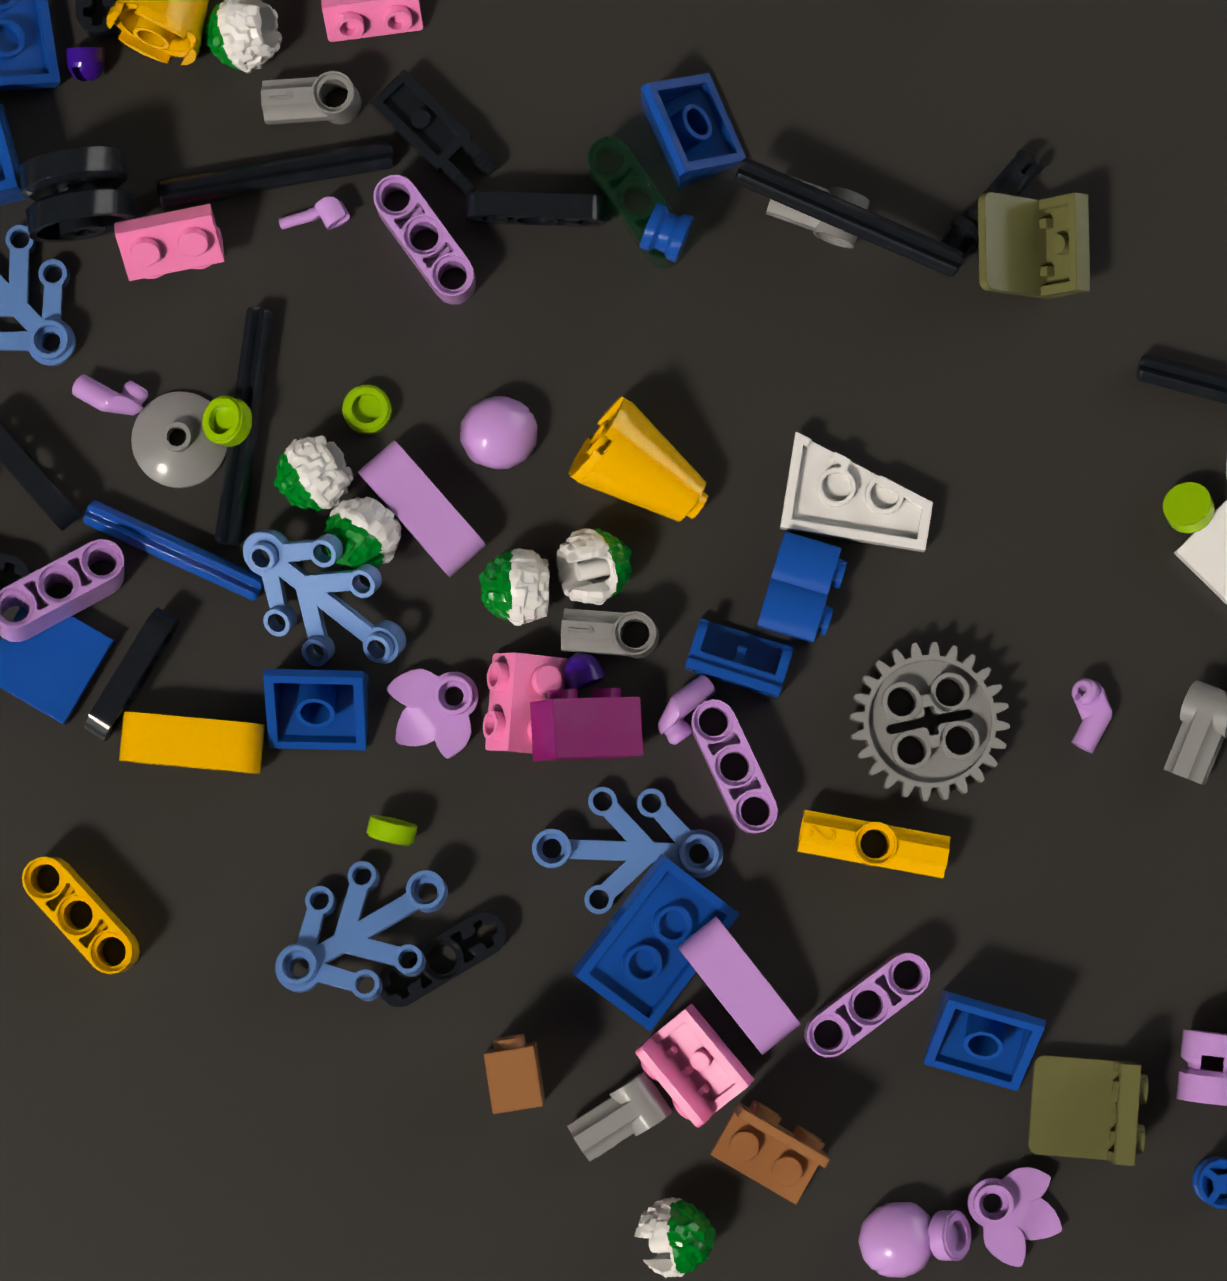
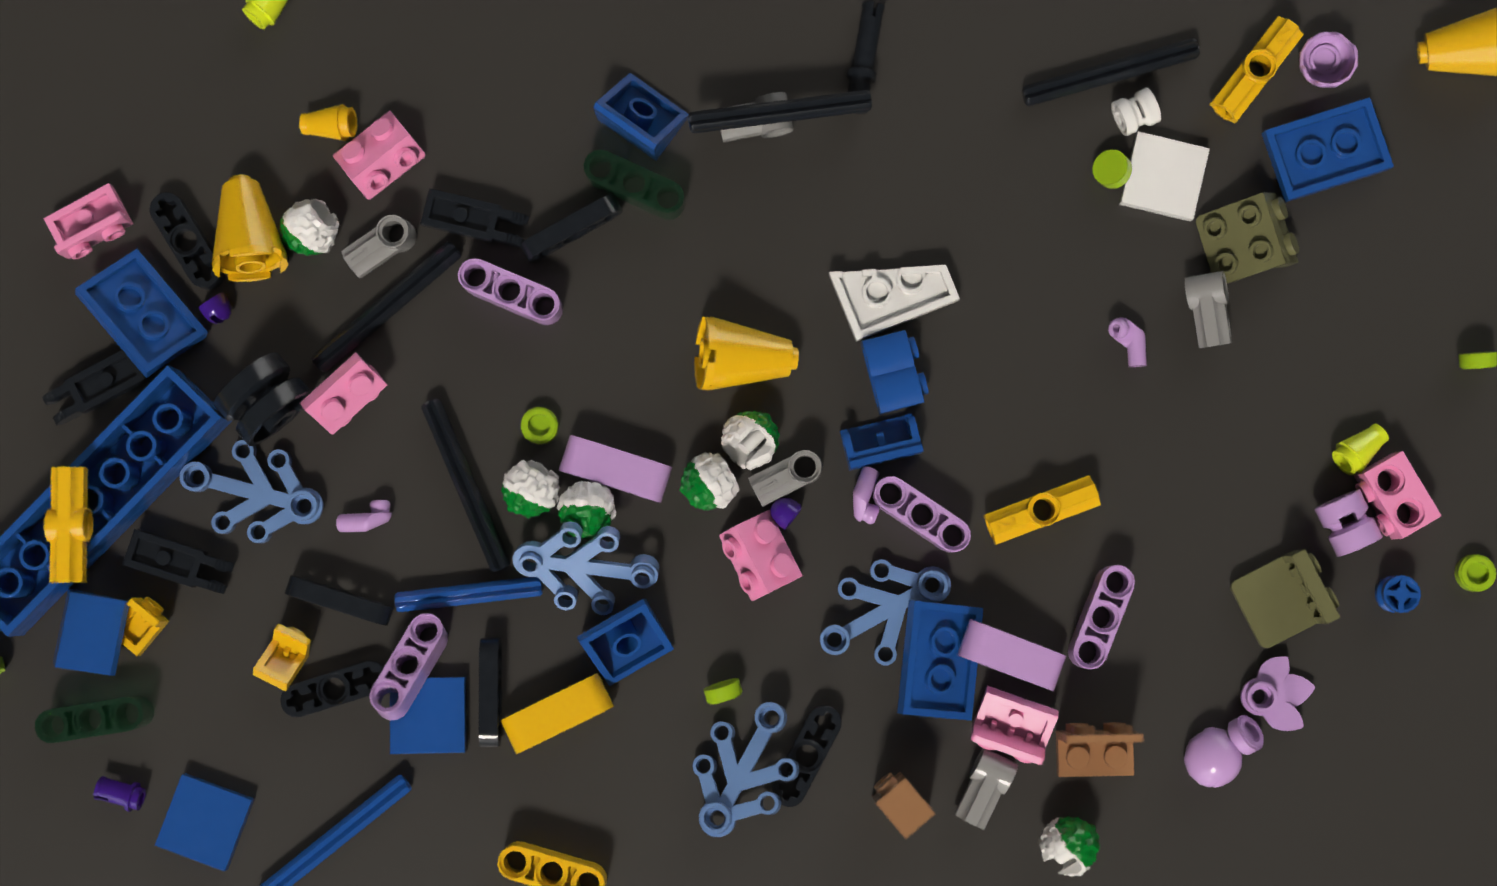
camera: 30 degrees left, 0 degrees up
light grey dish [131,391,227,488] -> none
lime tile [202,396,252,447] -> none
lavender hand [278,196,350,230] -> none
lavender plate [387,669,479,759] -> none
lavender hair [460,396,538,470] -> none
magenta brick [530,688,643,761] -> none
blue wheel [639,202,694,263] -> none
light grey gear [849,642,1010,801] -> none
blue slope [923,990,1046,1091] -> none
olive bracket [978,192,1090,299] -> none

